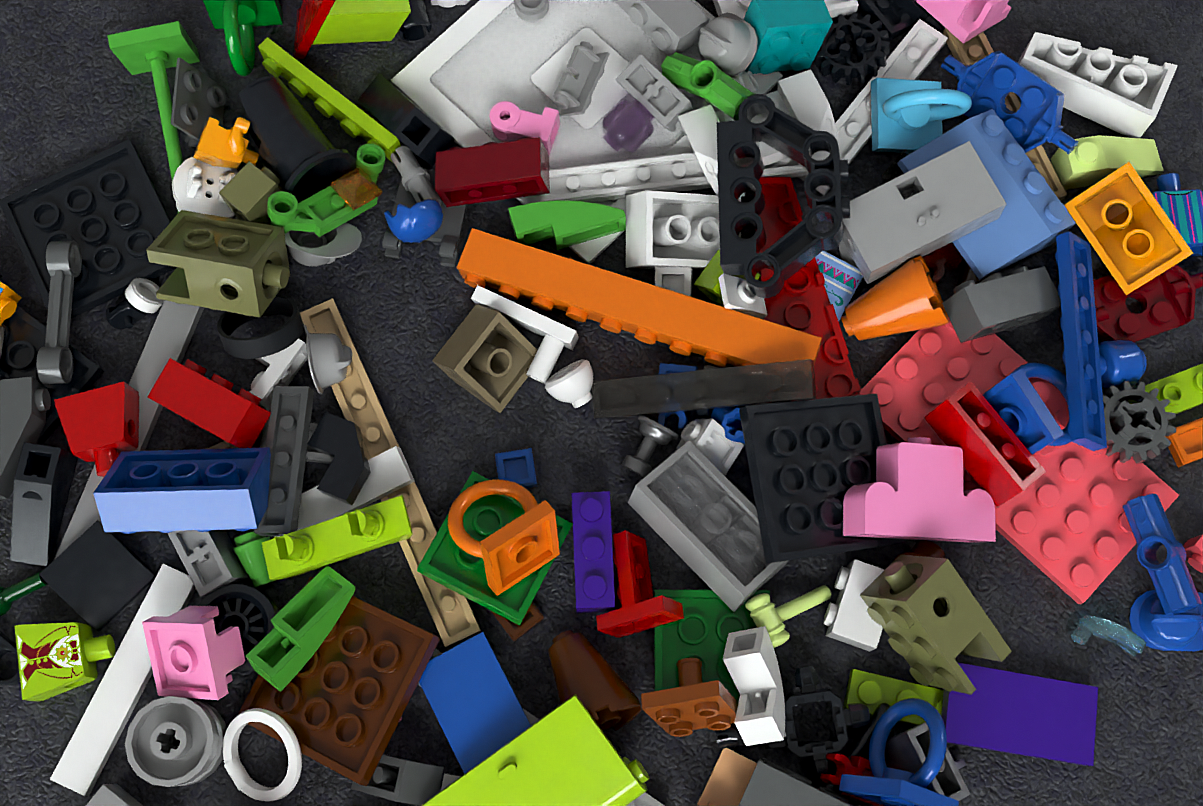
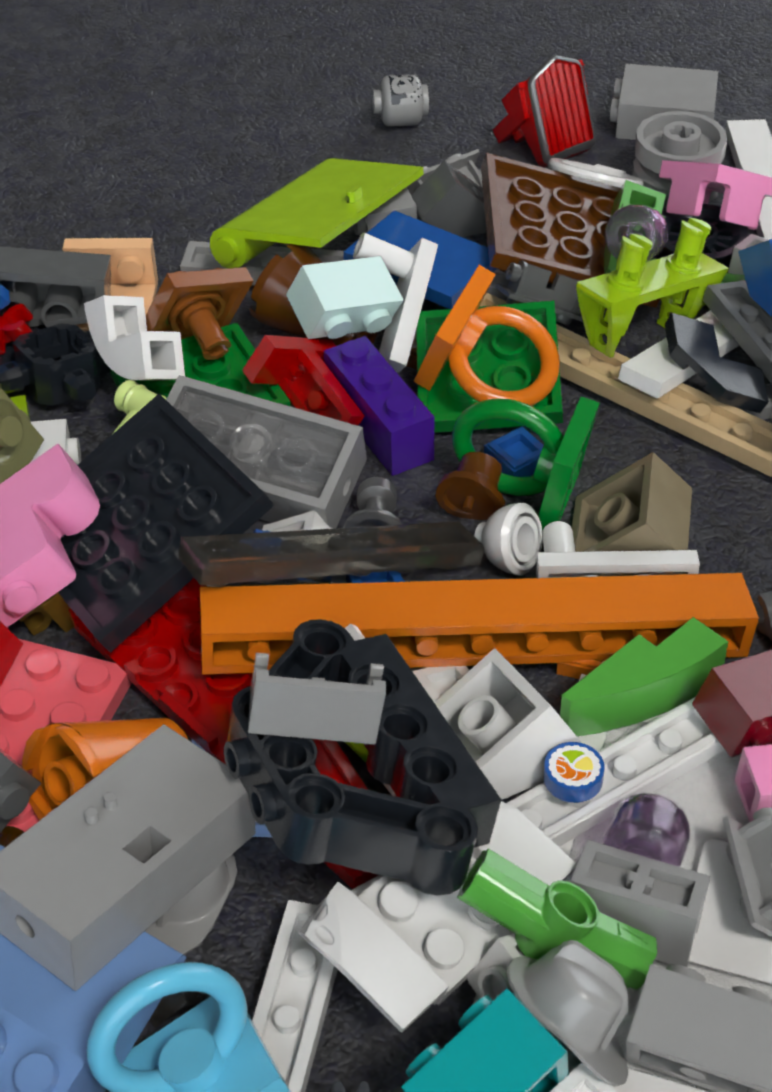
camera: 155 degrees right, 30 degrees down
none -> light grey hinge [248,652,386,745]
none -> light aqua brick [286,256,404,339]
none -> white piece [353,232,438,373]
none -> reddish brown piece [435,452,505,520]
none -> green tile [452,396,600,531]
none -> dark grey hinge [495,260,583,325]
none -> tile [543,742,605,803]
none -> head [605,204,668,262]

